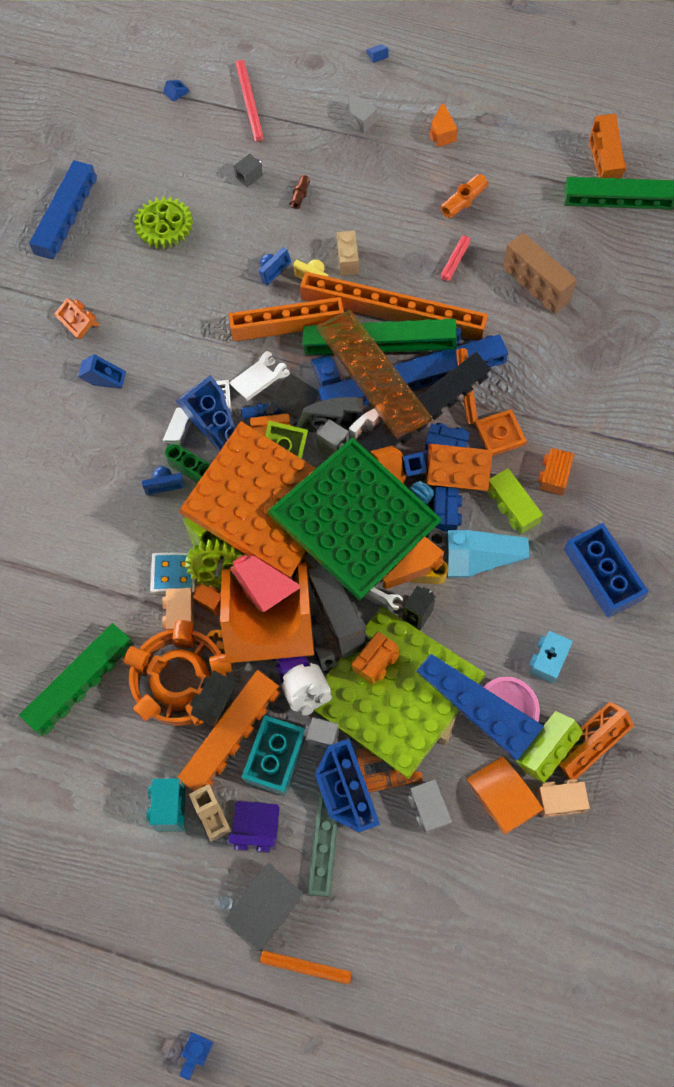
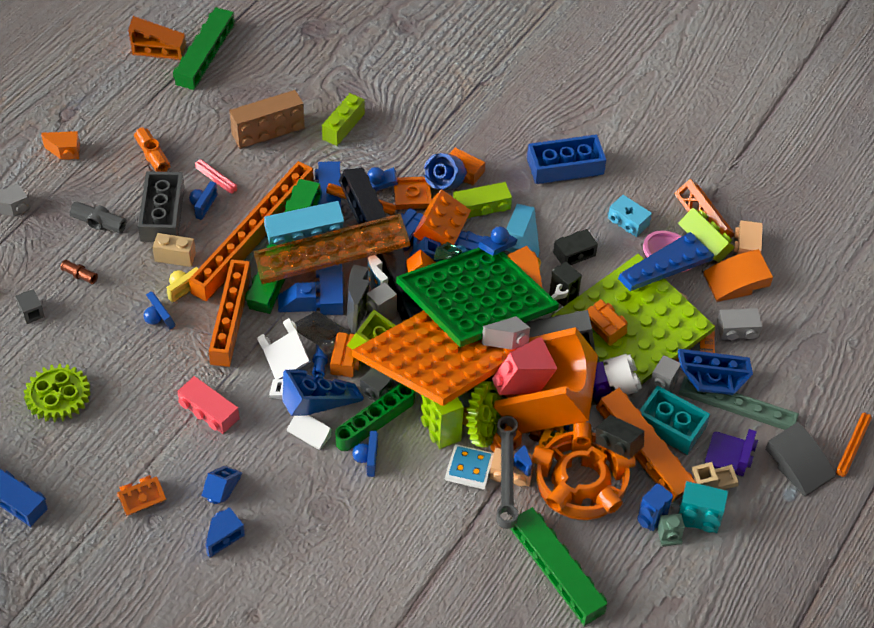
camera: 80 degrees left, 15 degrees down
none -> dark grey piece [69,202,127,233]
none -> dark grey brick [138,171,185,242]
none -> coral brick [177,376,240,434]
none -> blue tile [189,181,218,220]
none -> blue slope [205,507,245,558]
none -> medium azure wedge [264,201,344,245]
none -> lime brick [322,93,365,146]
none -> blue tile [367,167,398,191]
none -> blue brick [424,153,467,191]
none -> clear green slope [434,242,462,260]
none -> blue tile [479,226,517,256]
none -> light grey slope [482,317,530,350]
none -> dark grey piece [496,416,518,529]
none -> blue slope [513,445,532,477]
none -> pearl dark grey brick [553,229,598,265]
none -> blue brick [637,484,673,531]
none -> sand green brick [657,513,685,547]

